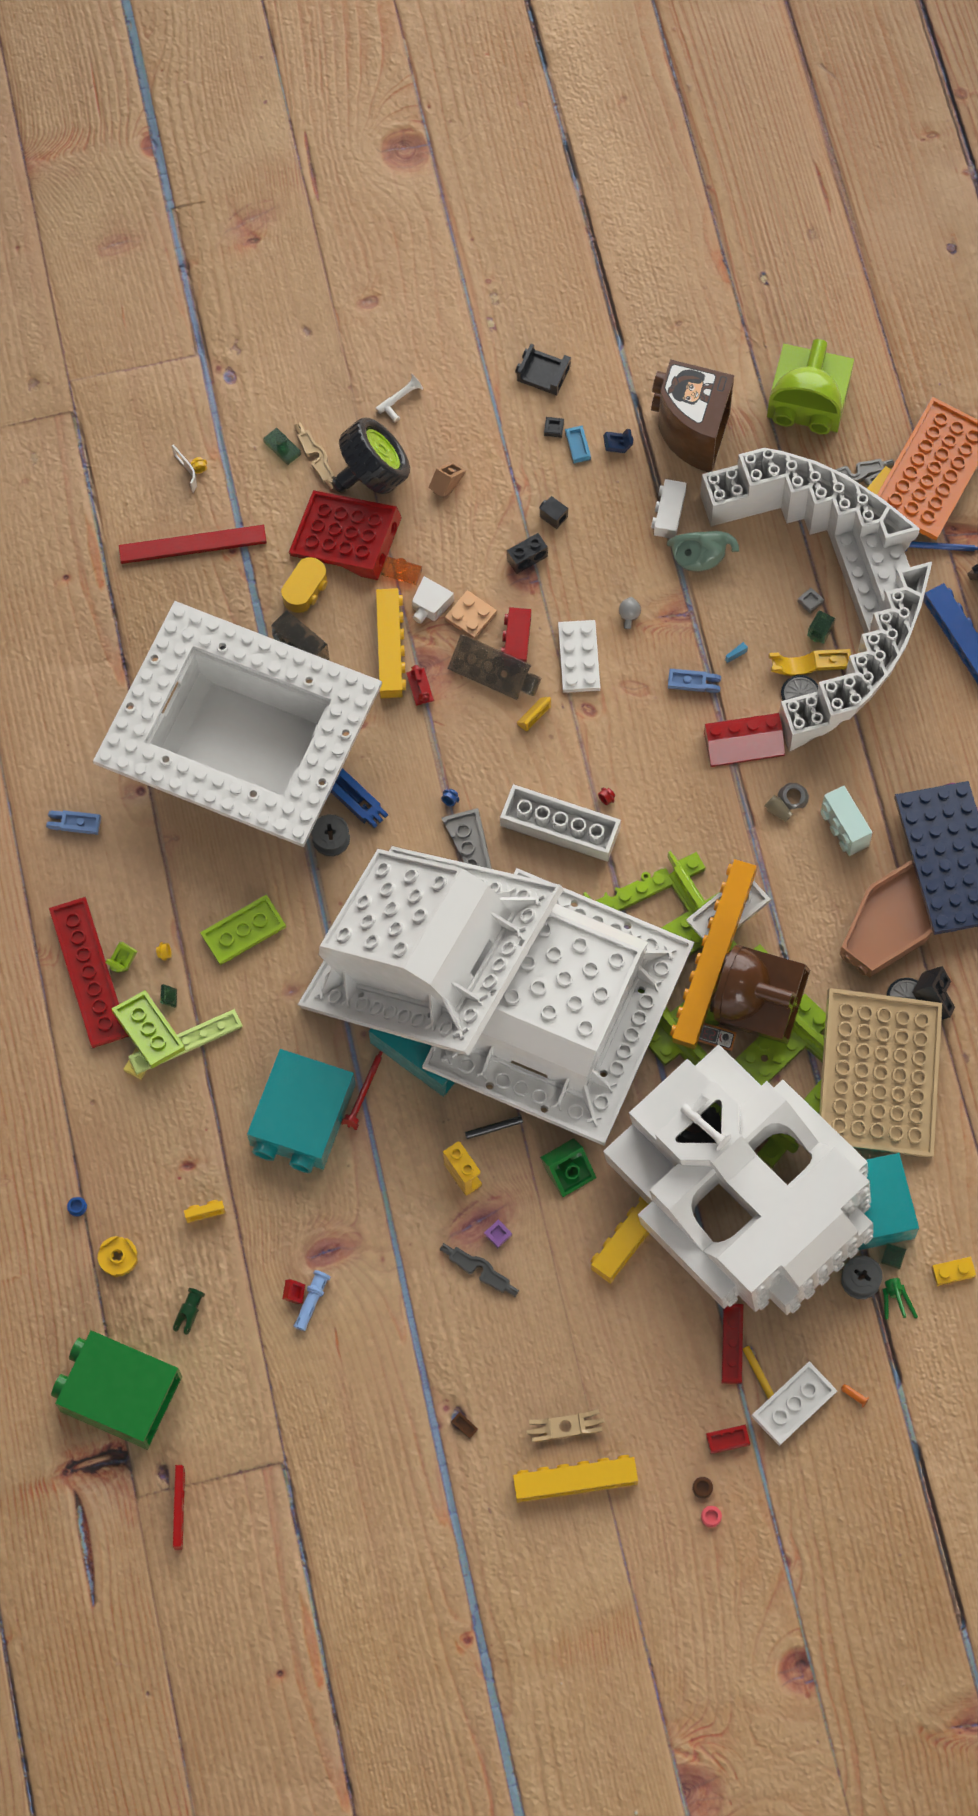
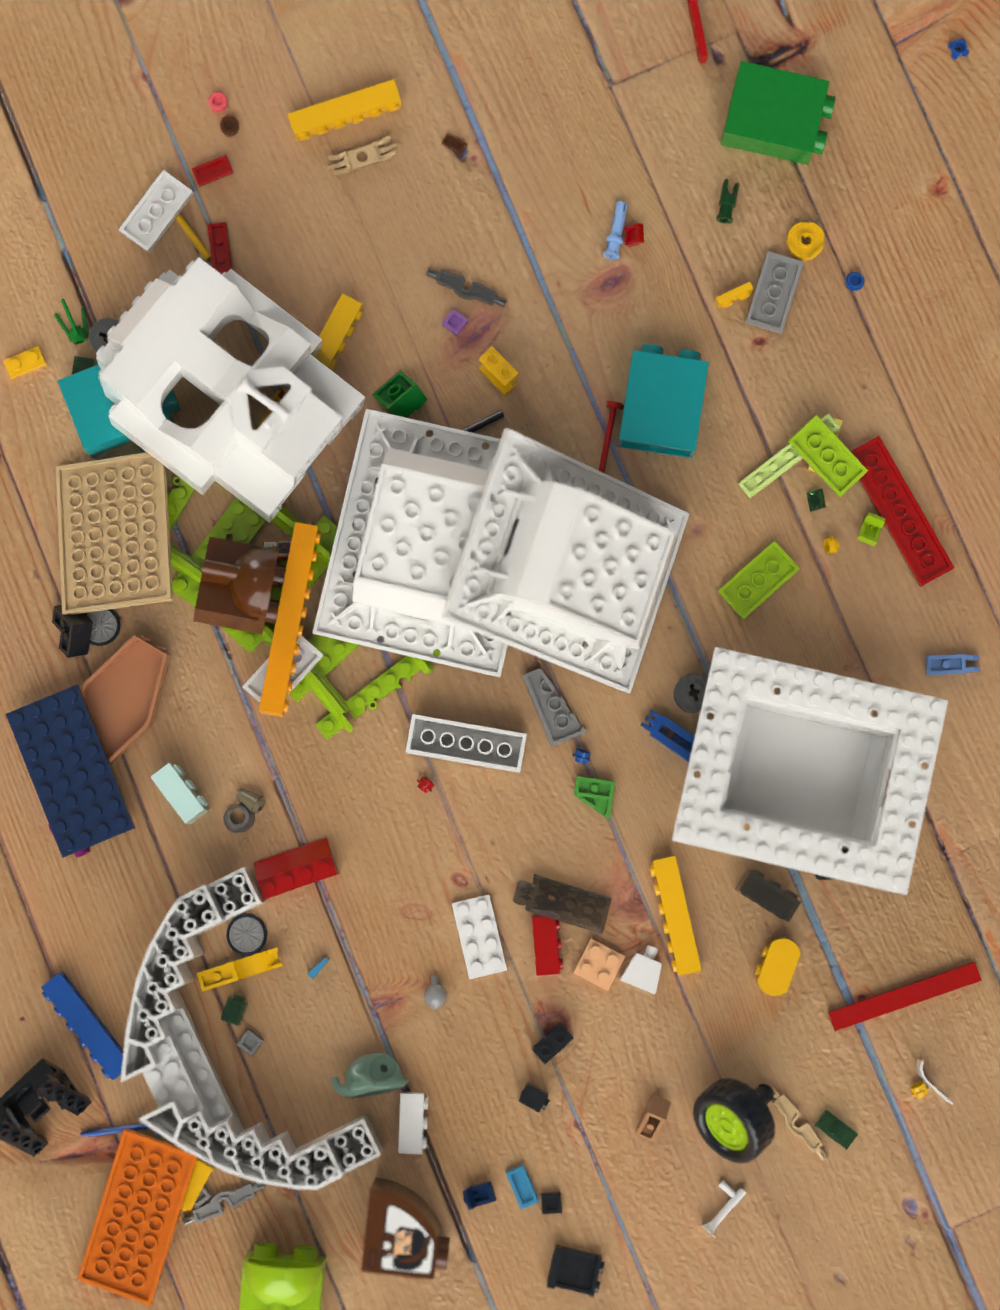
camera: 170 degrees right, 15 degrees up
red piece [289,490,402,580] -> none
clear orange tile [381,556,422,585] -> none
red hinge [406,665,434,706] -> none
yellow slope [517,697,551,731] -> none
medium blue hinge [668,669,721,693] -> none
orange piece [841,1384,869,1407] -> none
none -> bright green wing [574,776,615,819]
none -> light grey plate [745,251,804,334]

